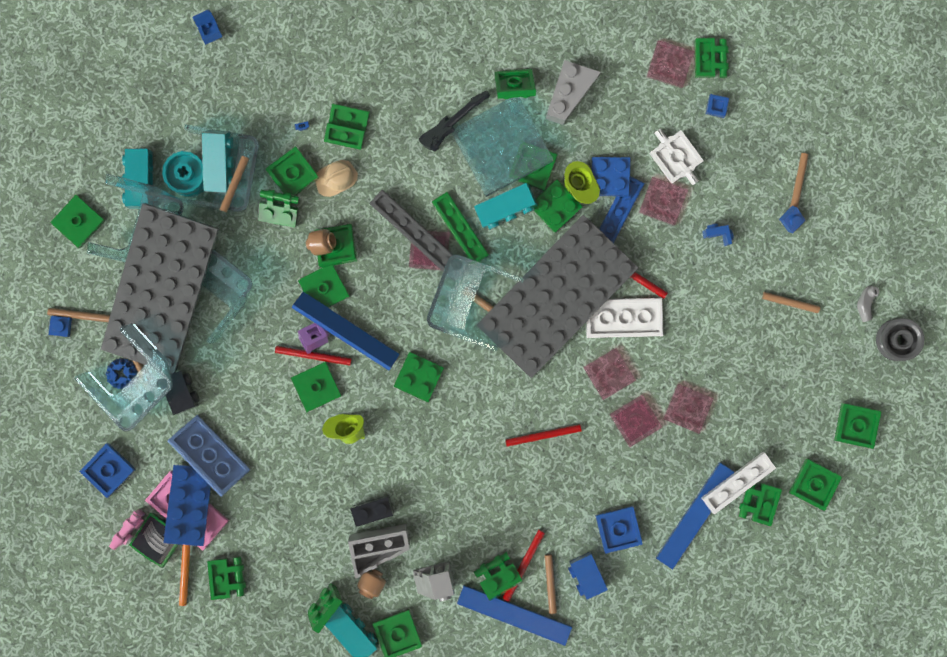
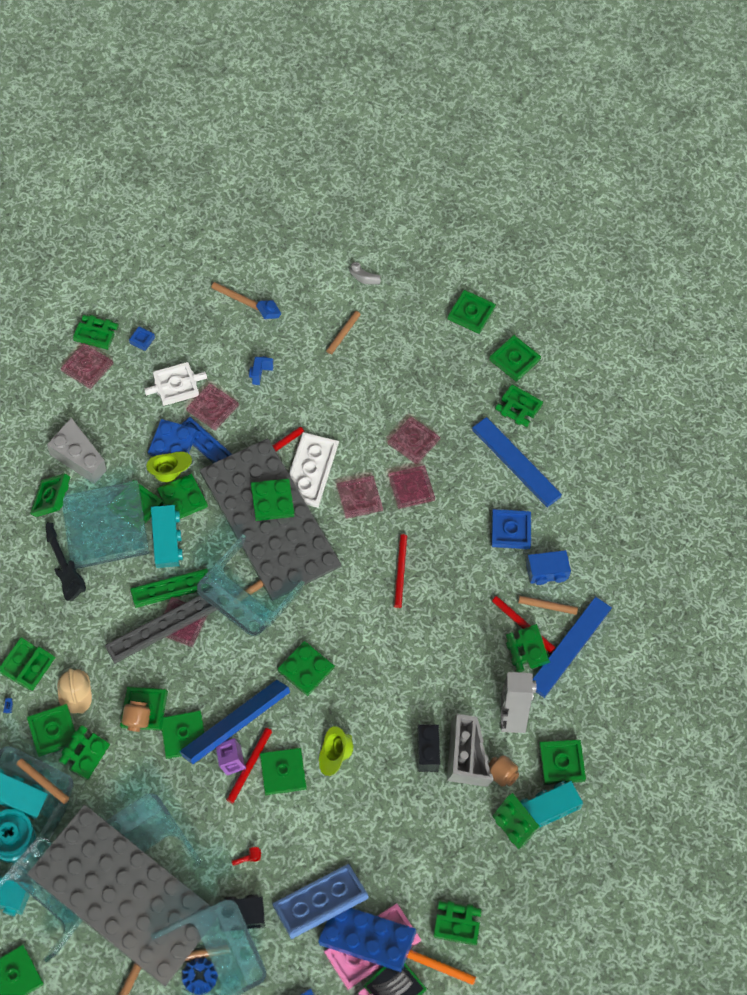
camera: 75 degrees left, 25 degrees down
white plate [701,452,776,514] -> none
dark grey wheel [876,318,924,361] -> none
none -> red hand [232,847,261,866]
none -> green plate [251,479,294,521]

